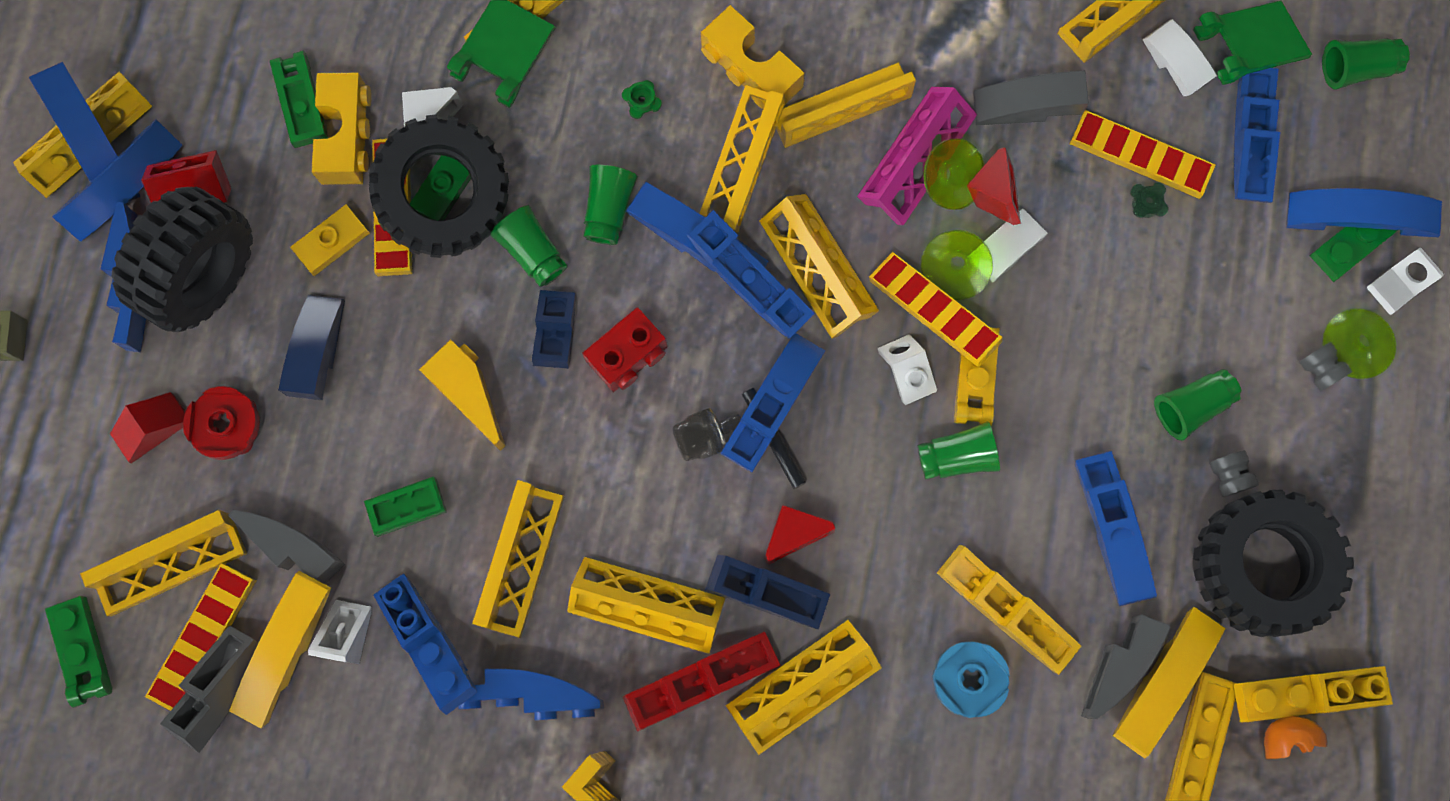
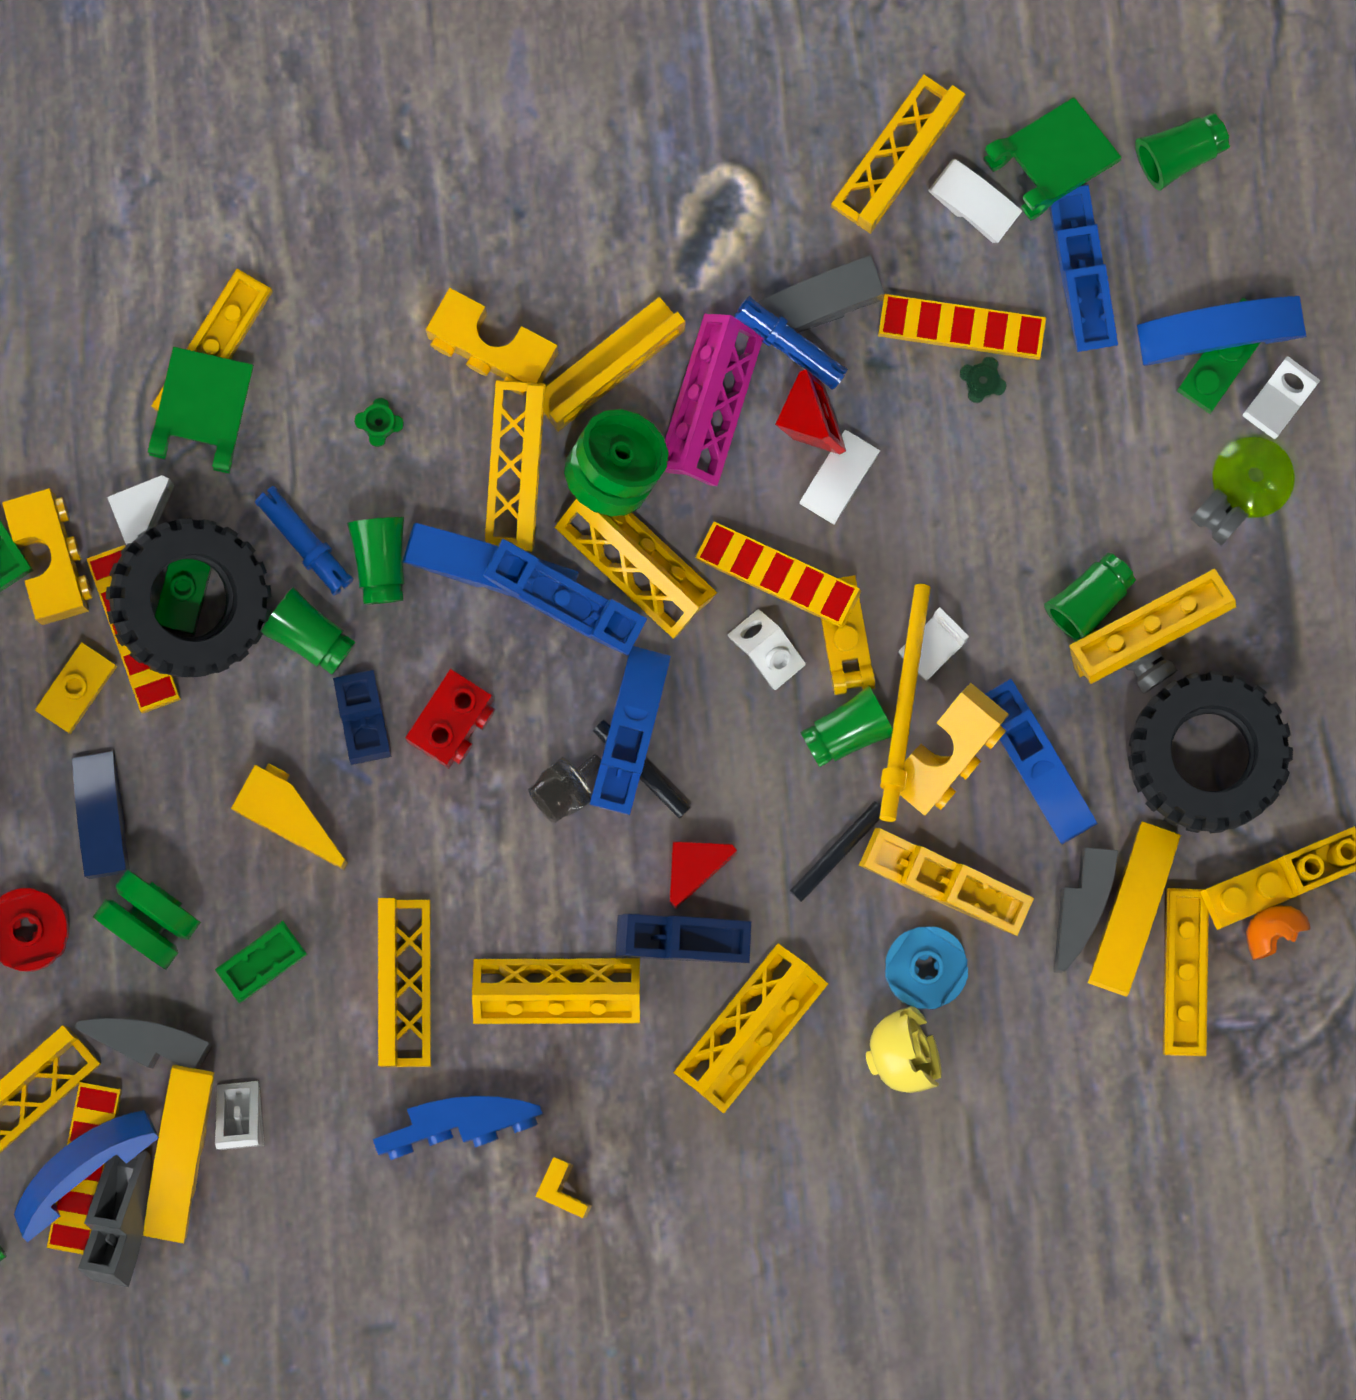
camera: 20 degrees left, 5 degrees up
blue slope [373,573,478,715] -> none
red slope [622,631,780,732] -> none
clear neon green dish [921,230,993,300] -> none
clear neon green dish [923,139,984,210] -> none
none -> blue slope [14,1110,159,1242]
none -> green wheel [93,869,201,970]
none -> blue pin [255,486,353,596]
none -> green wheel [564,409,669,517]
none -> blue pin [734,296,848,390]
none -> black bar [790,801,881,902]
none -> light yellow cylinder [866,1006,942,1093]
none -> yellow bar [879,584,931,822]
none -> white bracket [898,607,969,681]
none -> yellow arch [900,683,1009,816]
none -> yellow fence [1069,568,1236,684]

